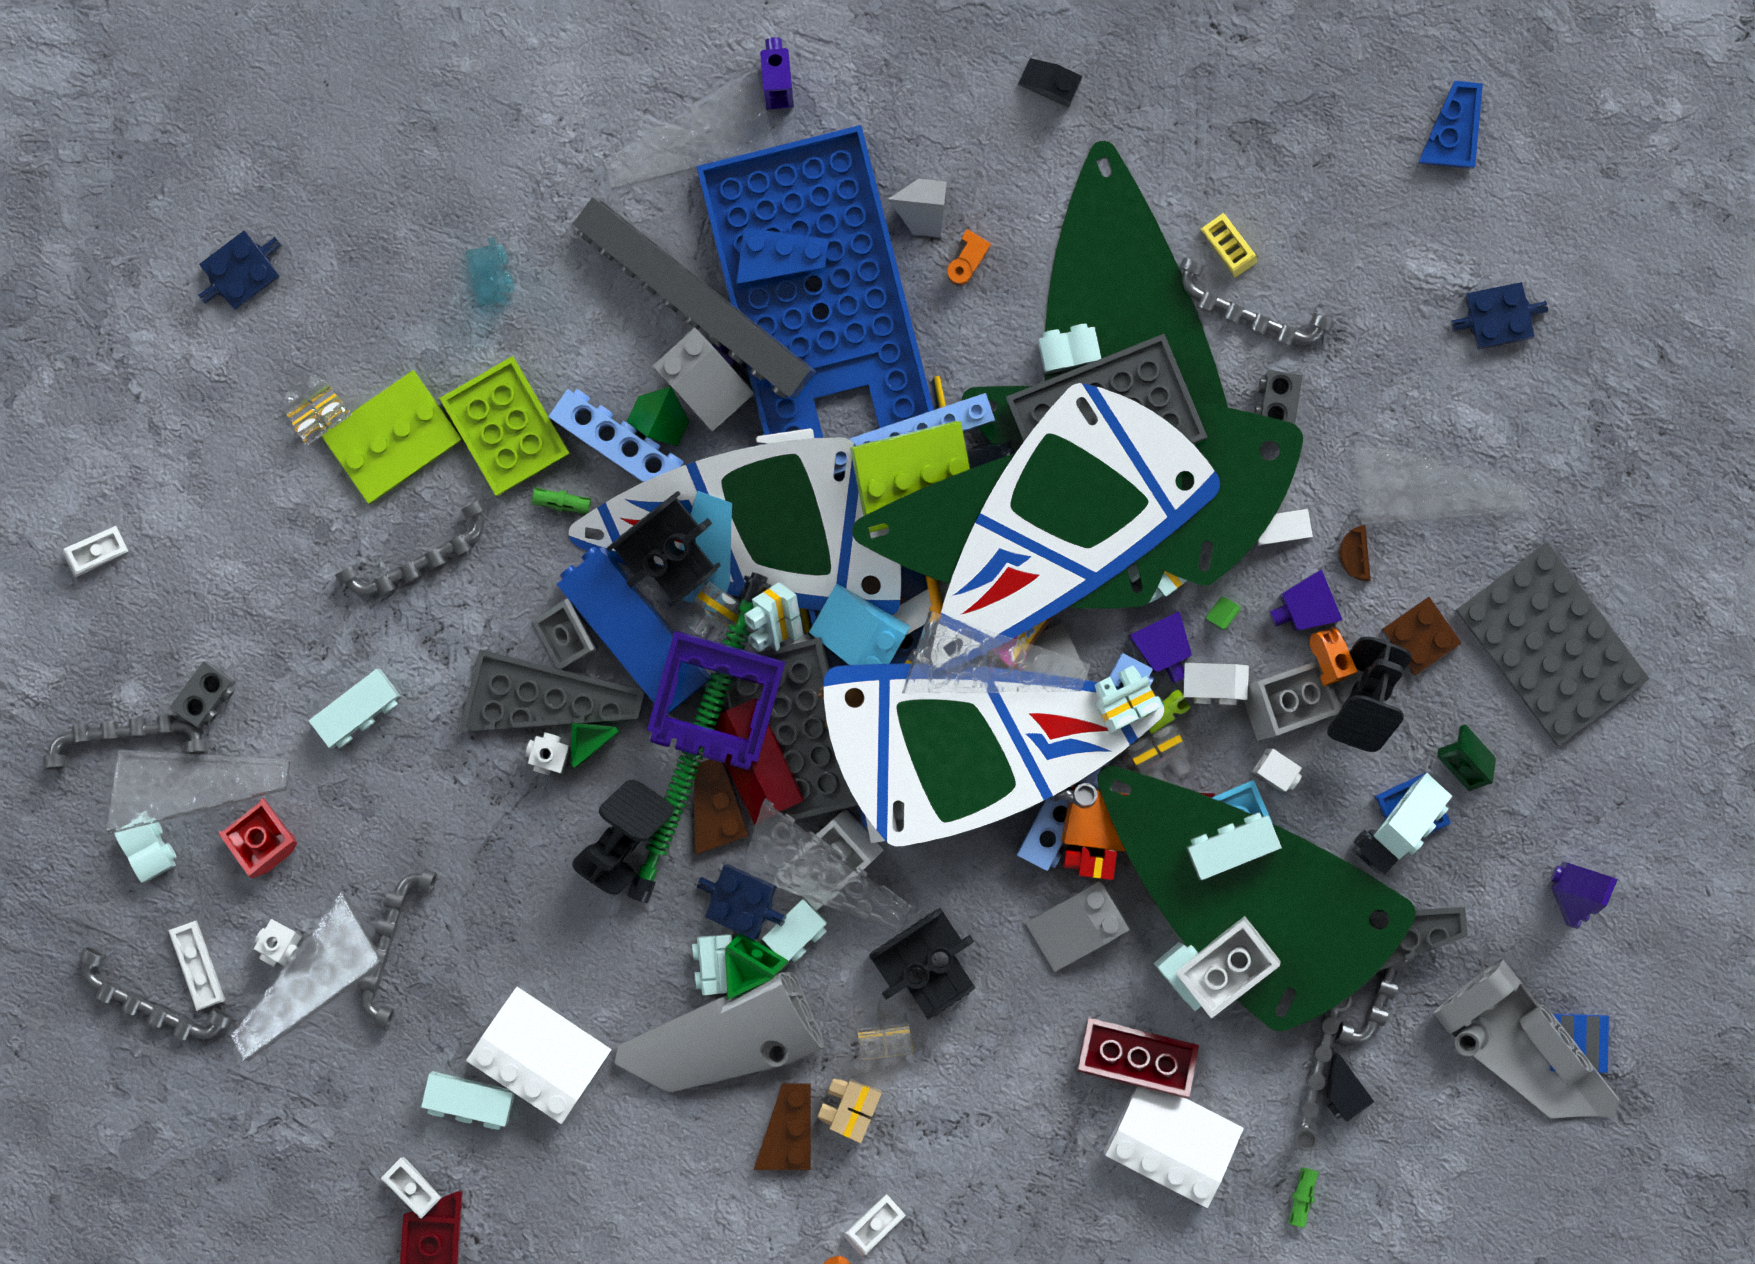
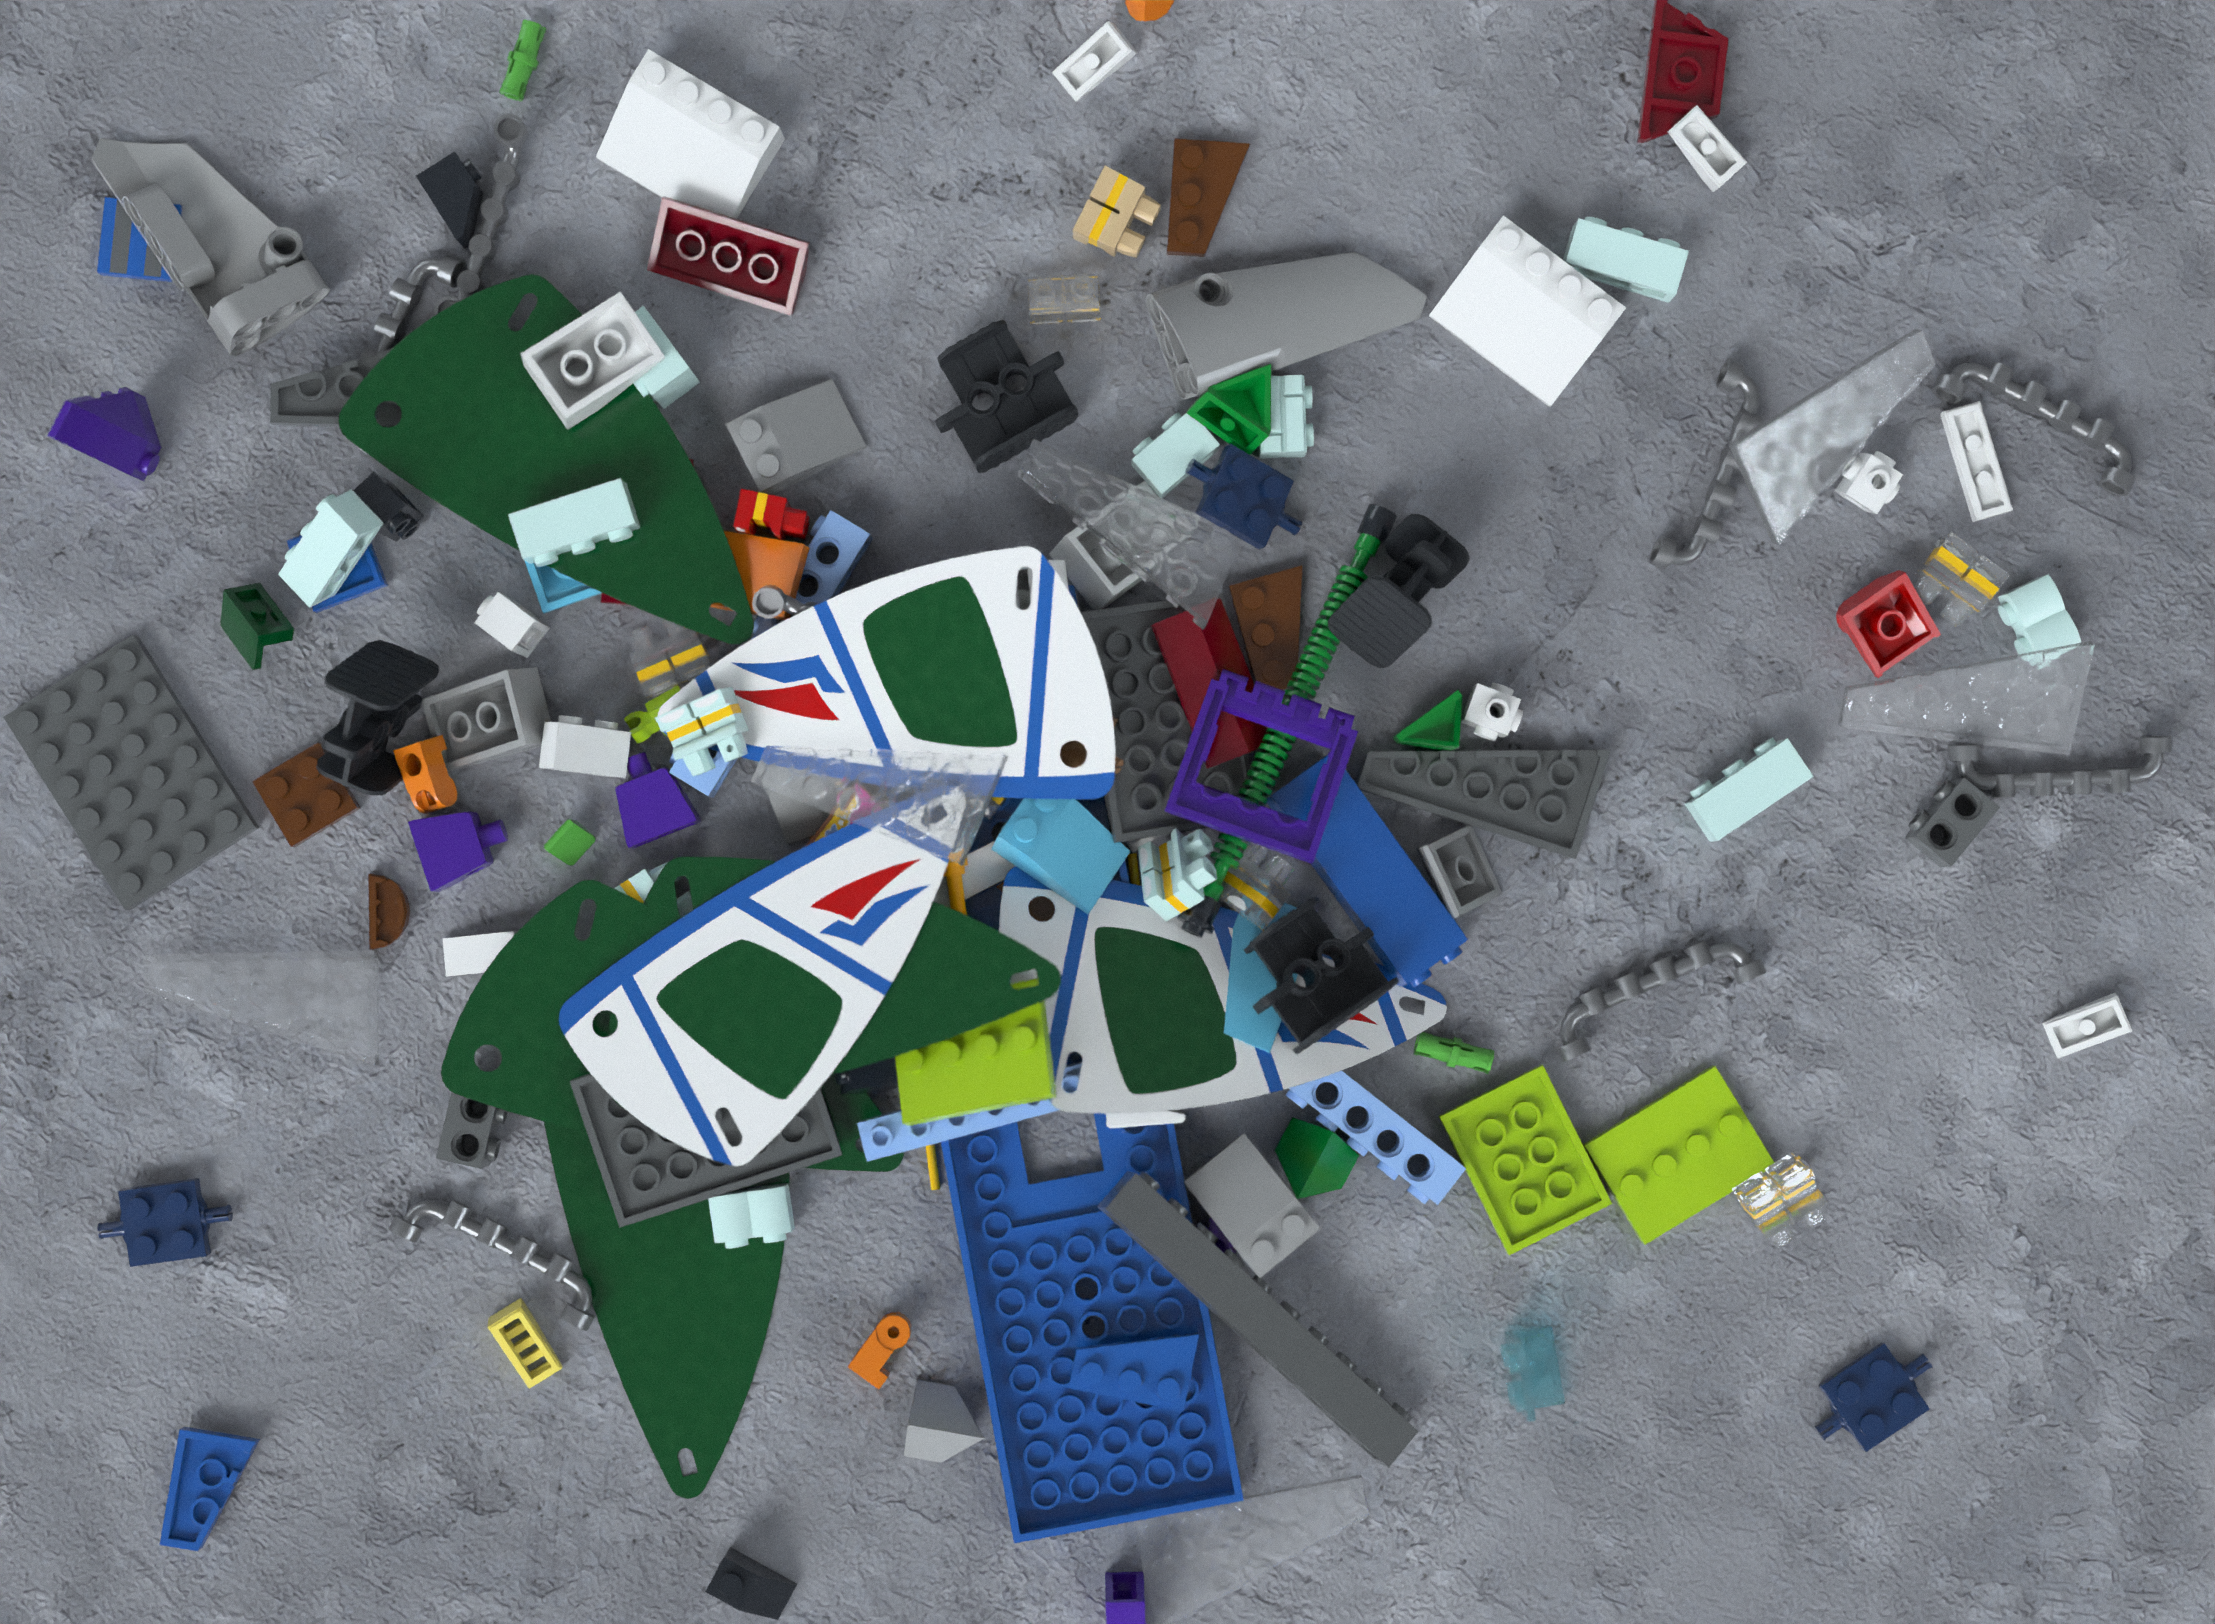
camera: 175 degrees left, 0 degrees up
none -> clear hips [1914,532,2010,627]

